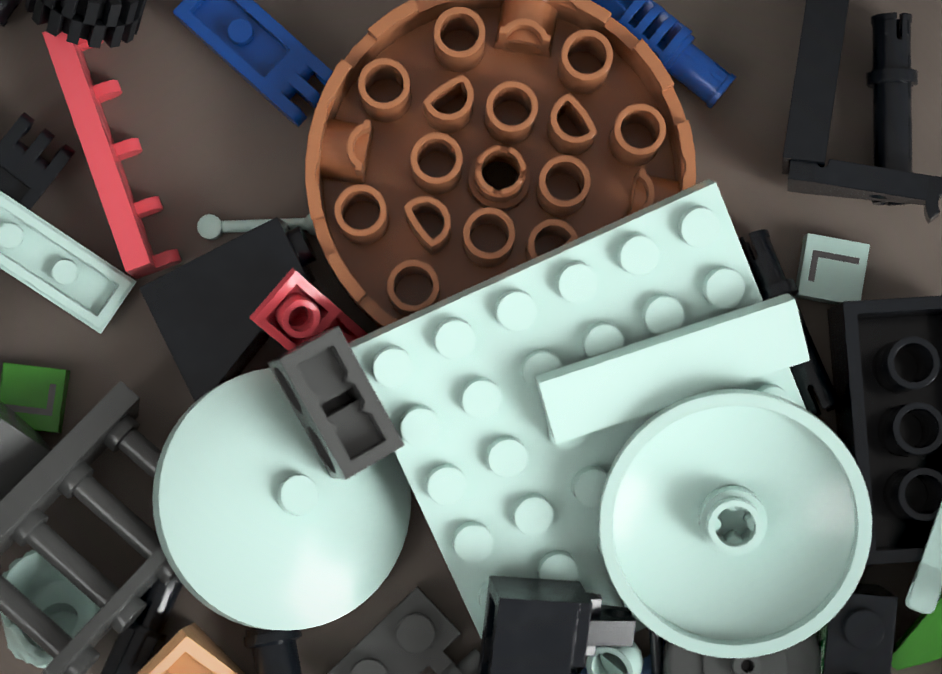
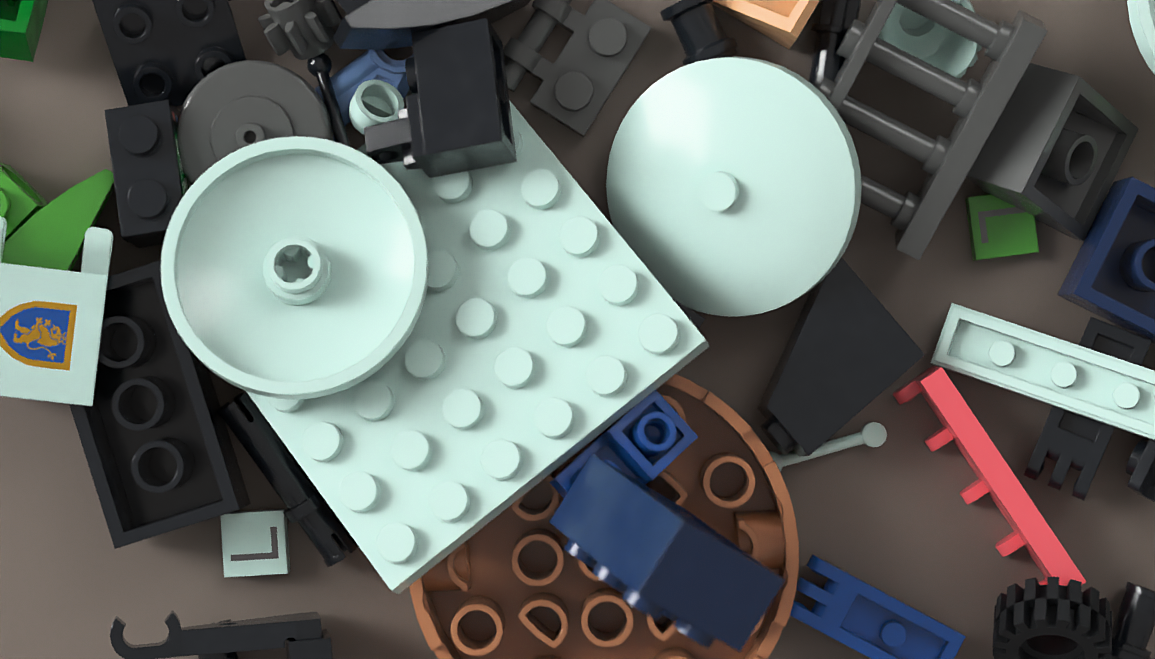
camera: 170 degrees right, 5 degrees up
coral slope [249,268,368,351] -> none
dark grey brick [267,326,405,480] -> none
light aqua tile [534,293,810,444] -> none
none -> blue slope [549,390,698,498]
none -> dark blue brick [550,454,785,652]

